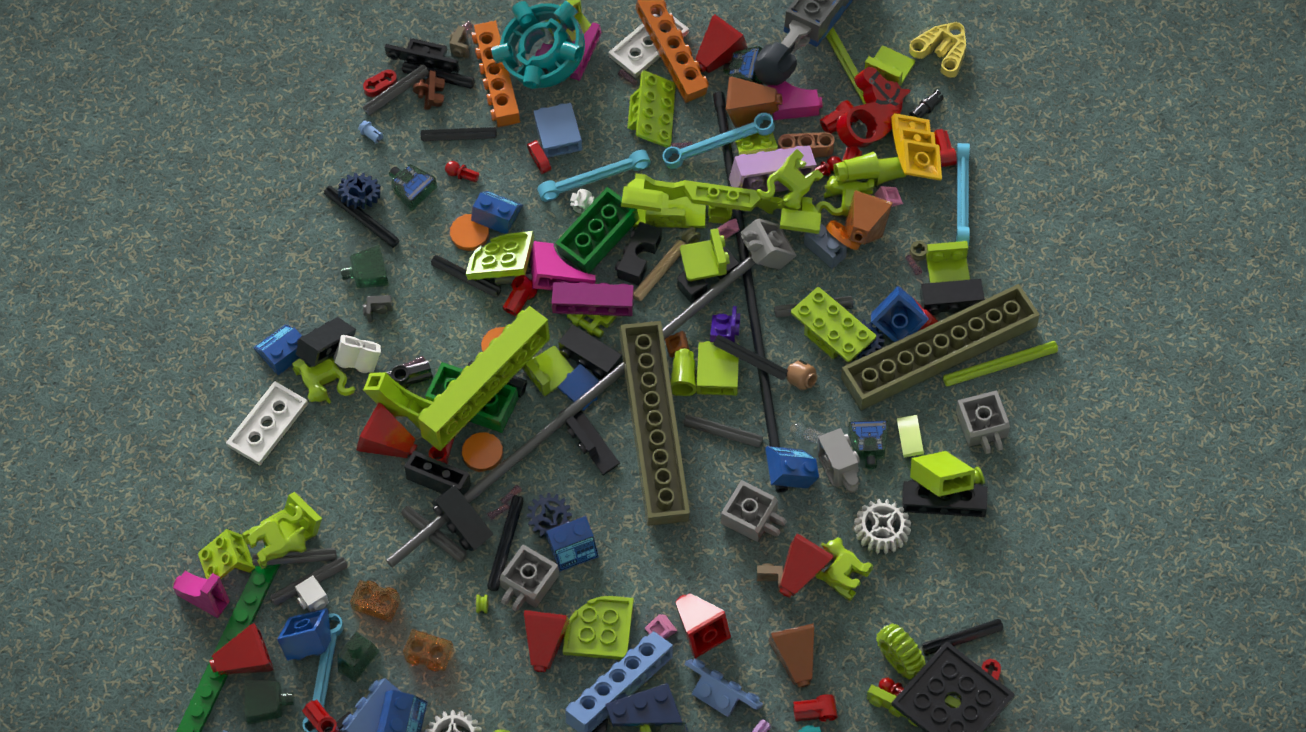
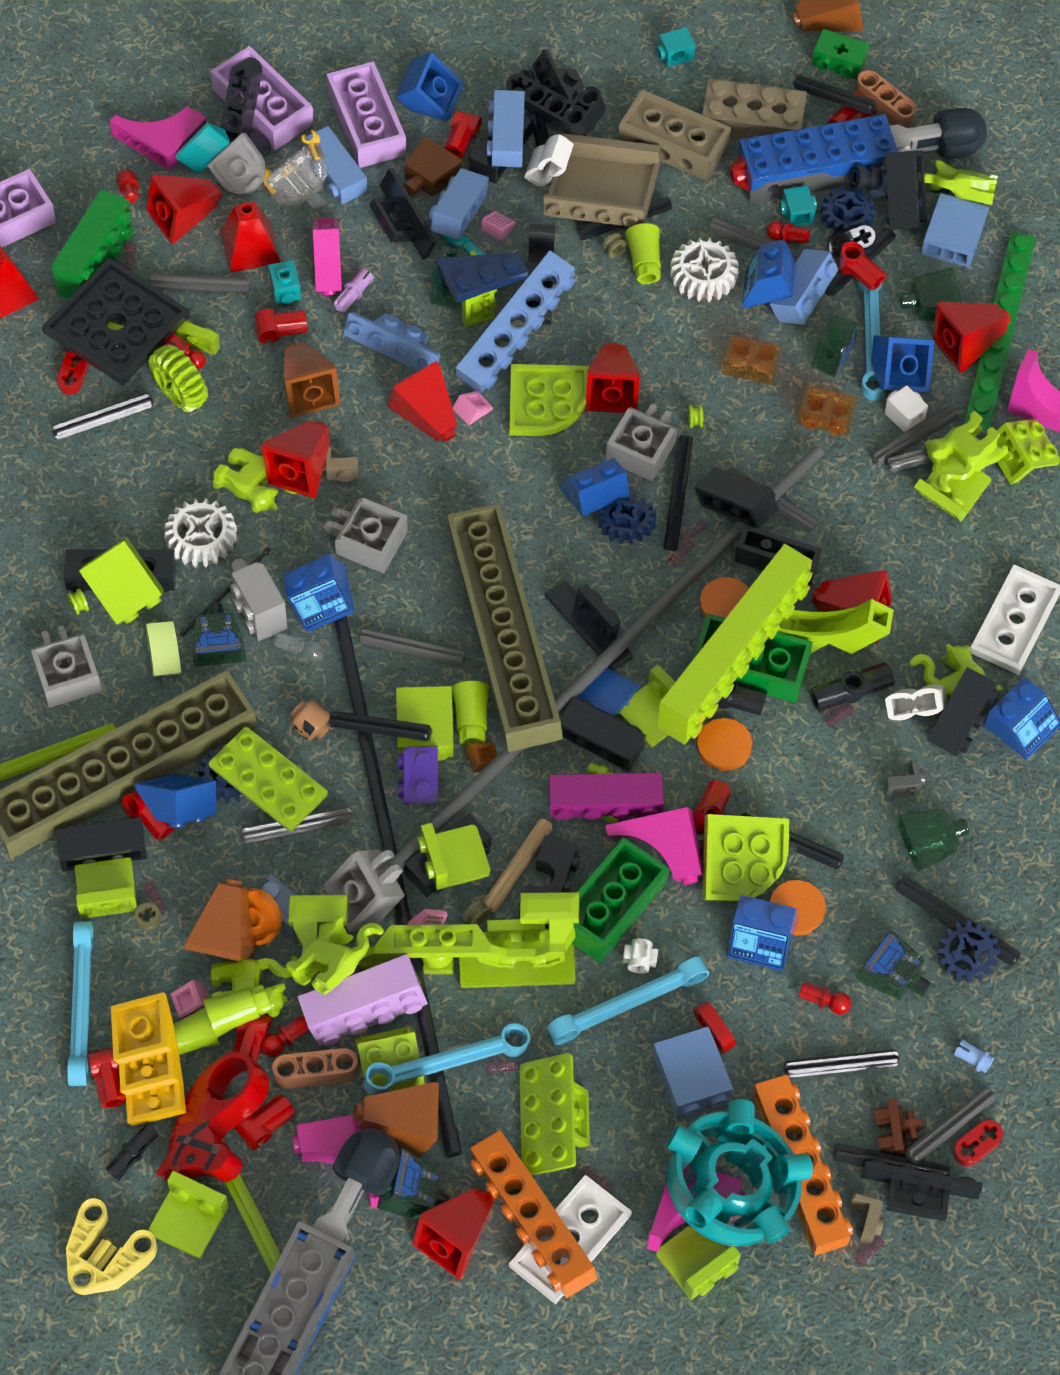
camera: 170 degrees right, 0 degrees up
none -> black piece [179,547,271,637]

